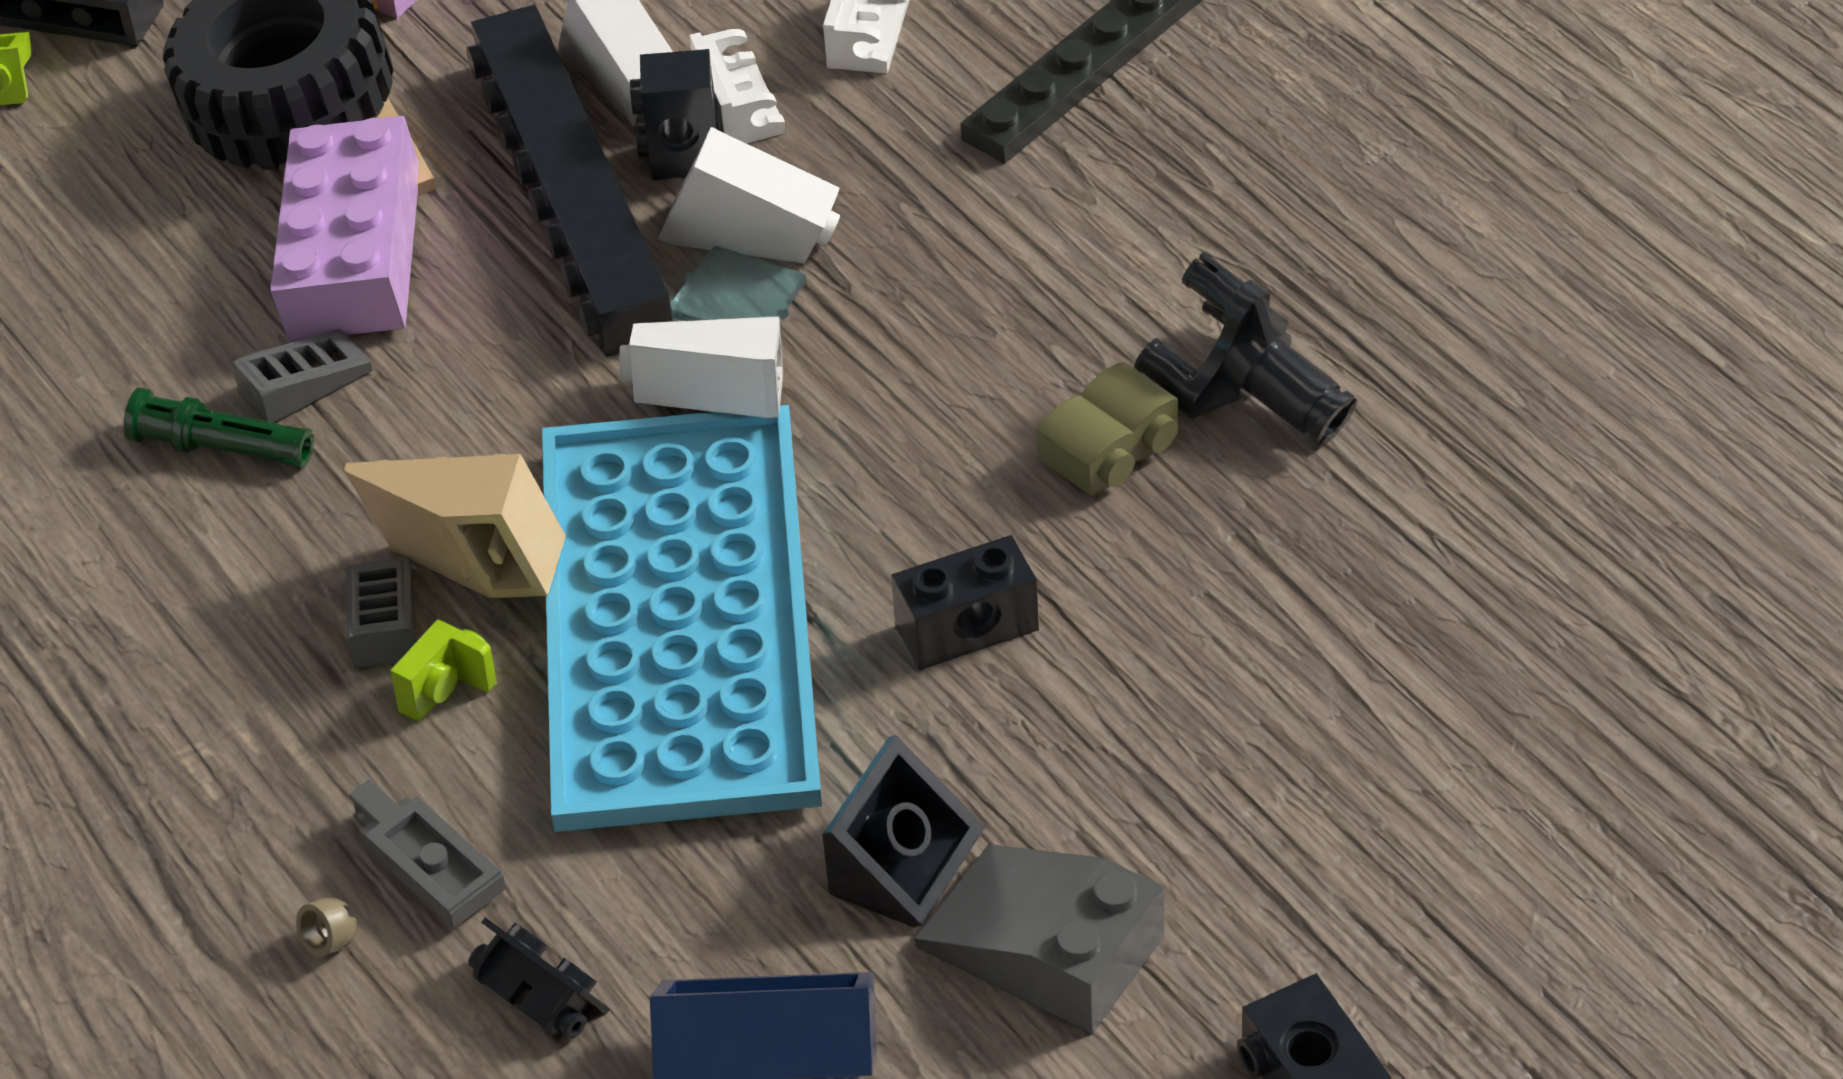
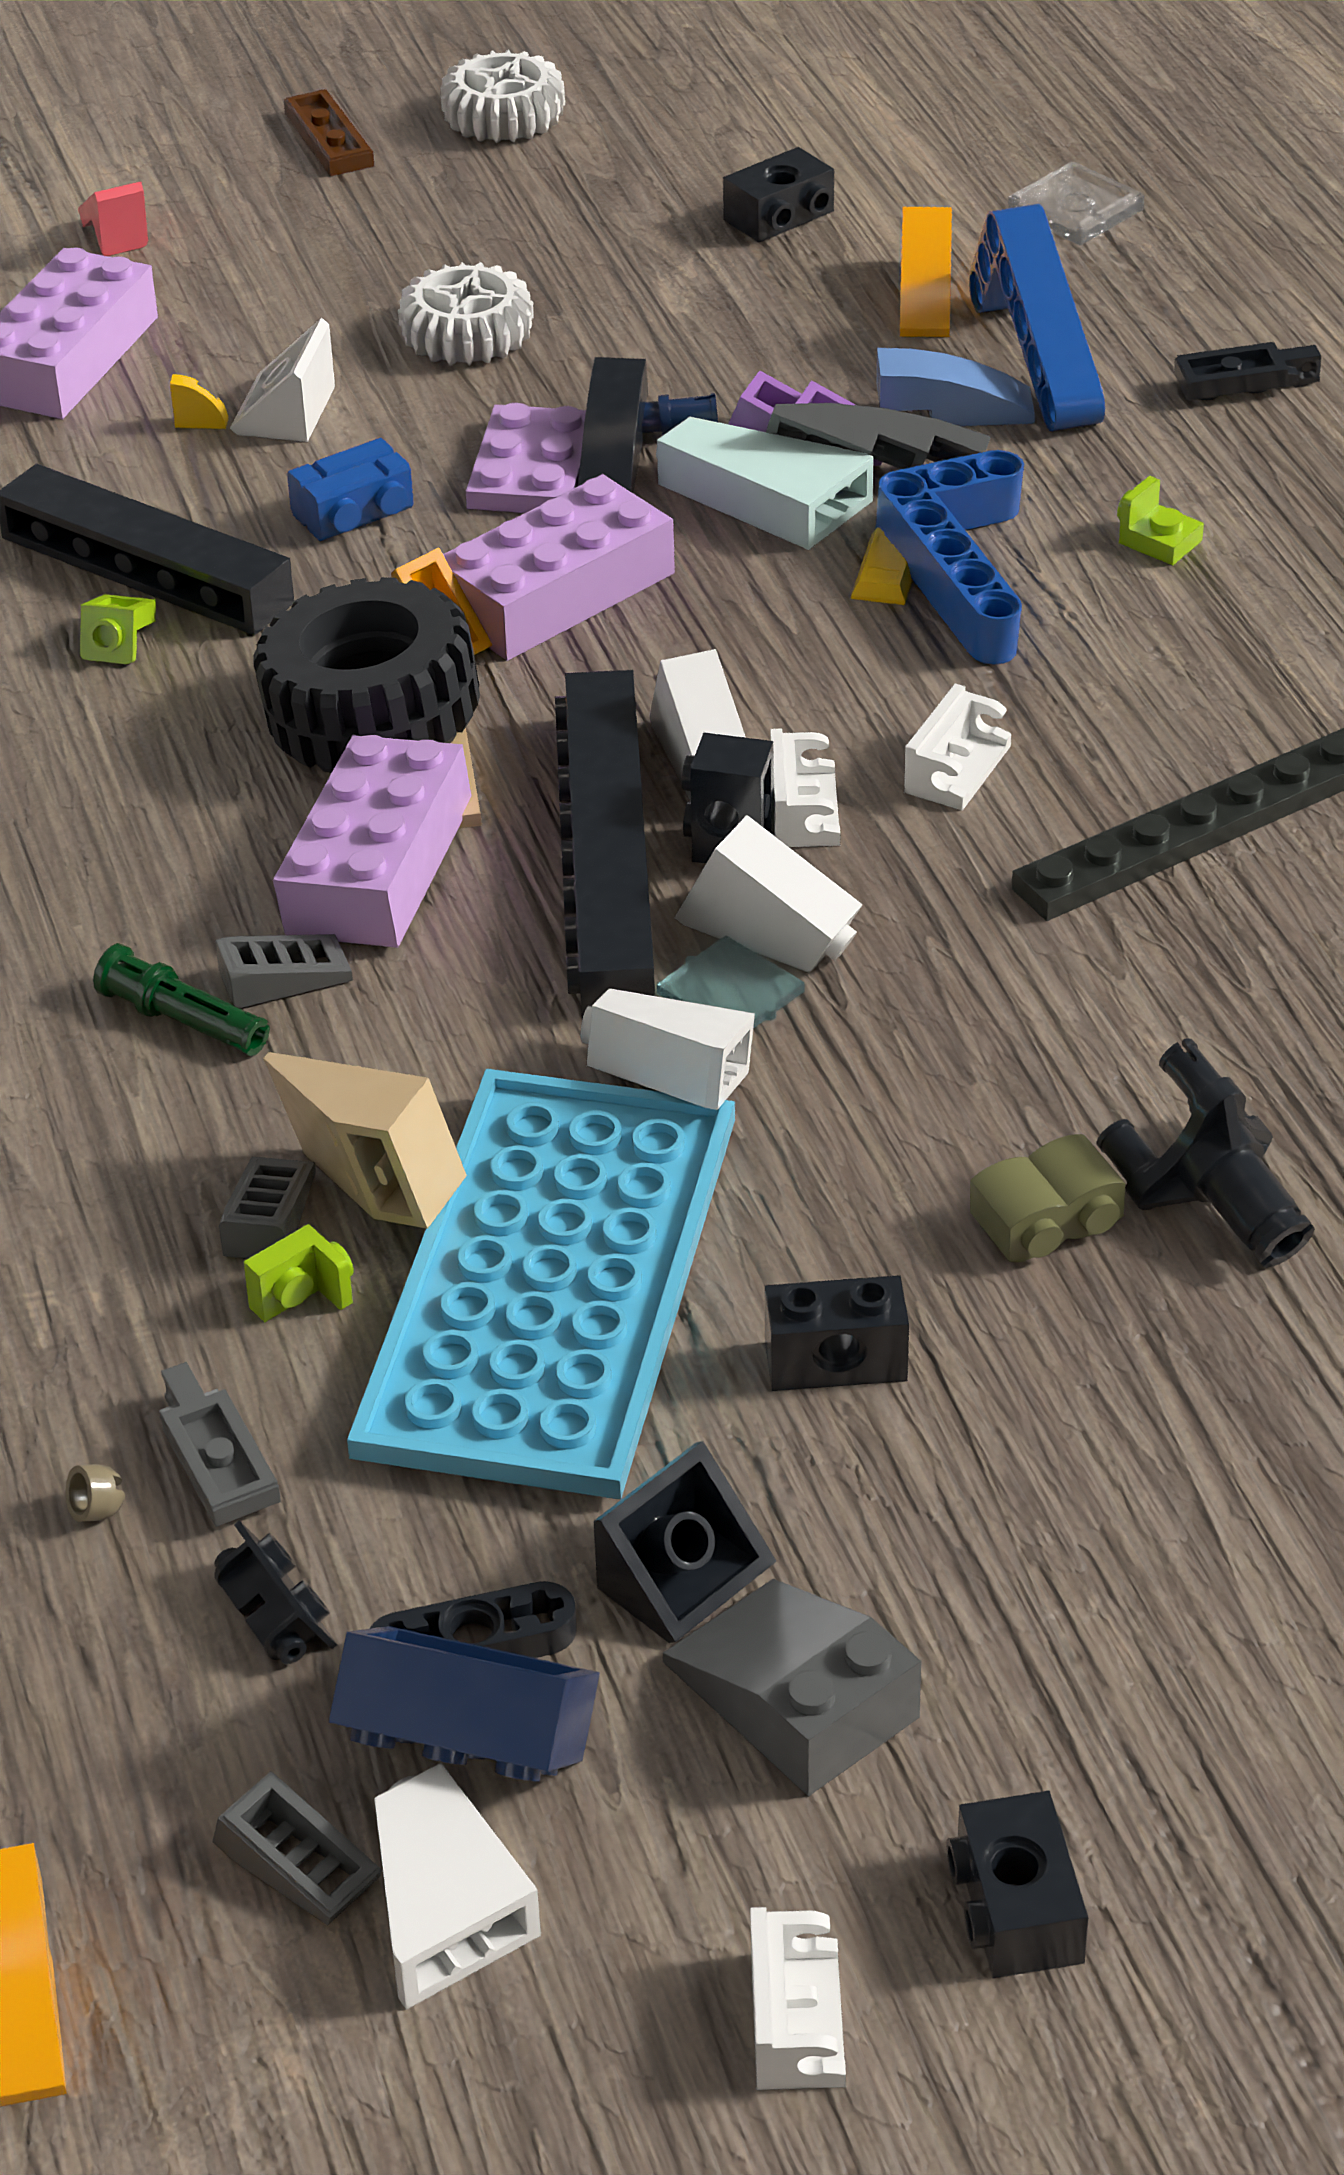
camera: 15 degrees right, 5 degrees down
none -> black beam [369,1581,577,1658]

